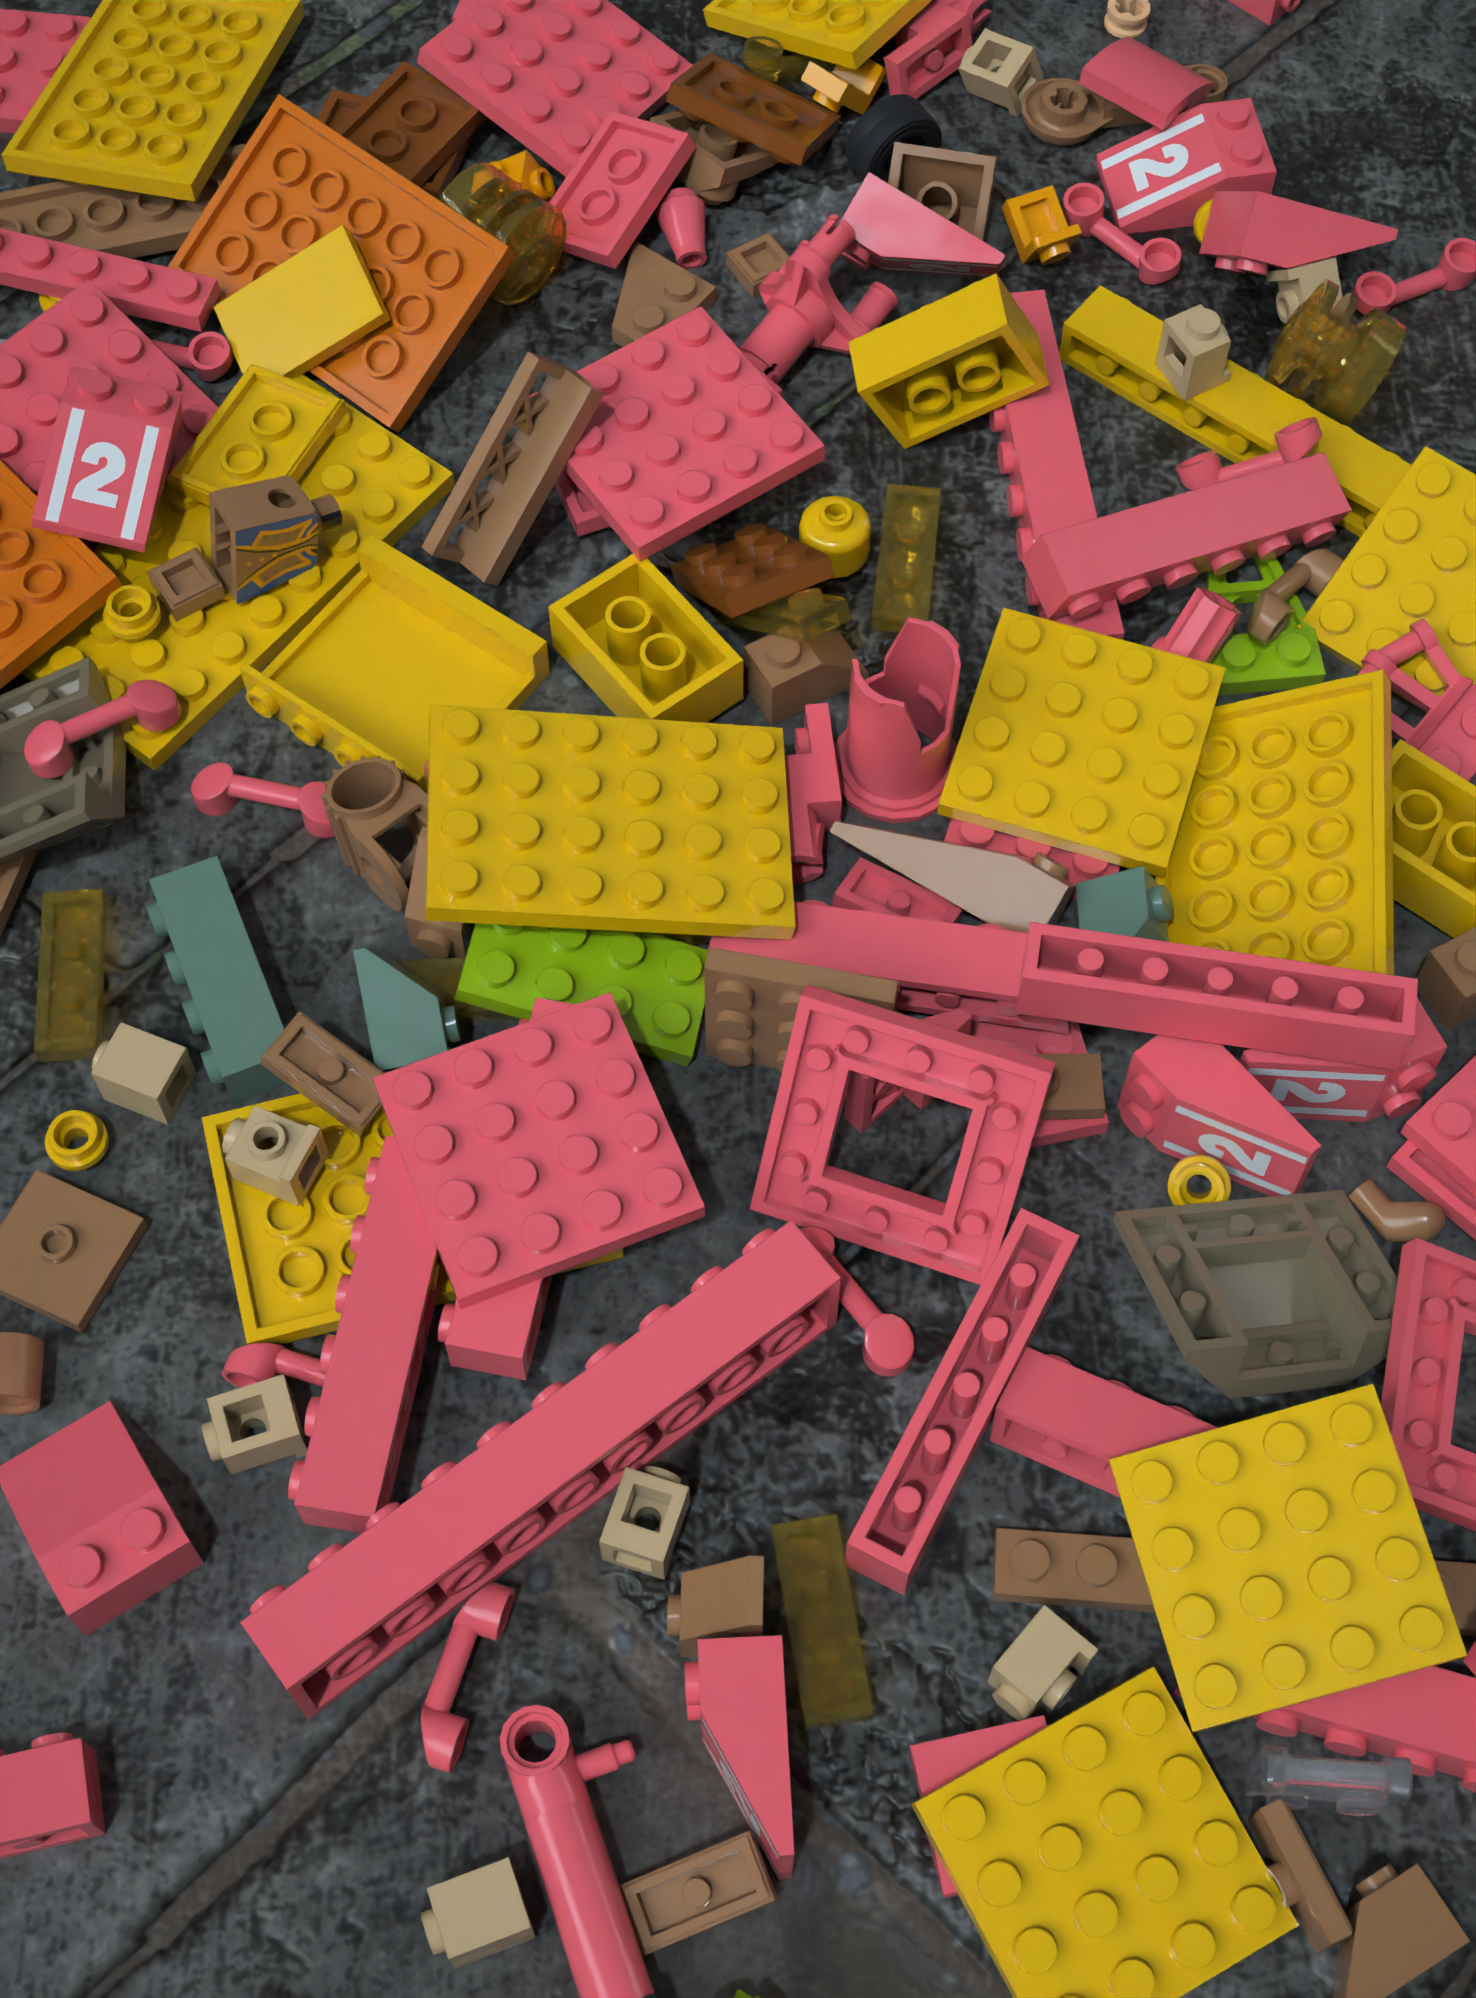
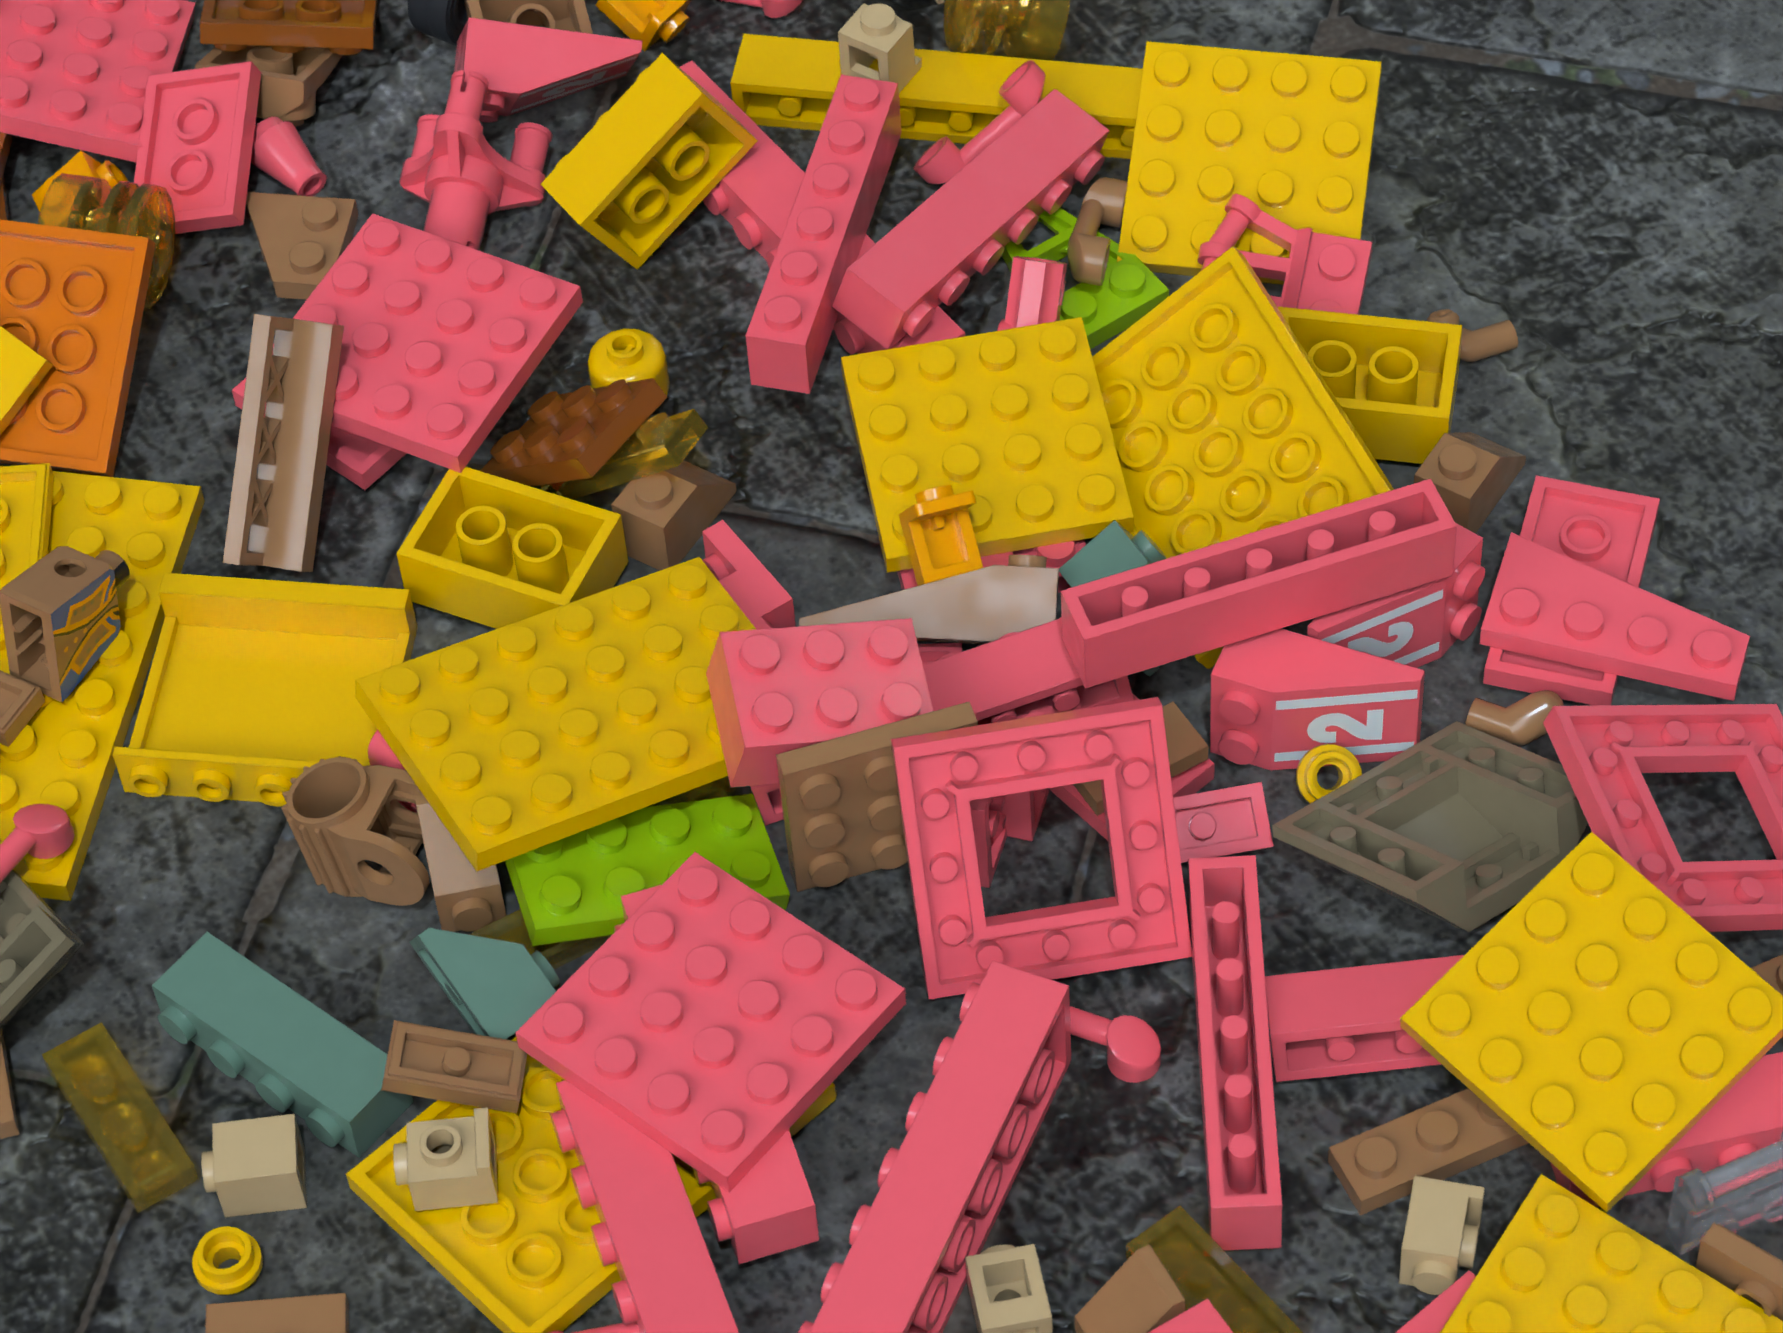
camera: 25 degrees left, 10 degrees down
coral bar [191,762,335,838] -> none
medium nougat tile [726,232,790,298] -> none
coral piece [834,617,961,824] -> none
clear yellow plate [871,484,941,632] -> none
none -> coral brick [706,618,934,787]
none -> coral brick [745,74,902,394]
none -> light orange bracket [898,485,983,586]
none -> coral plate [1173,782,1274,864]

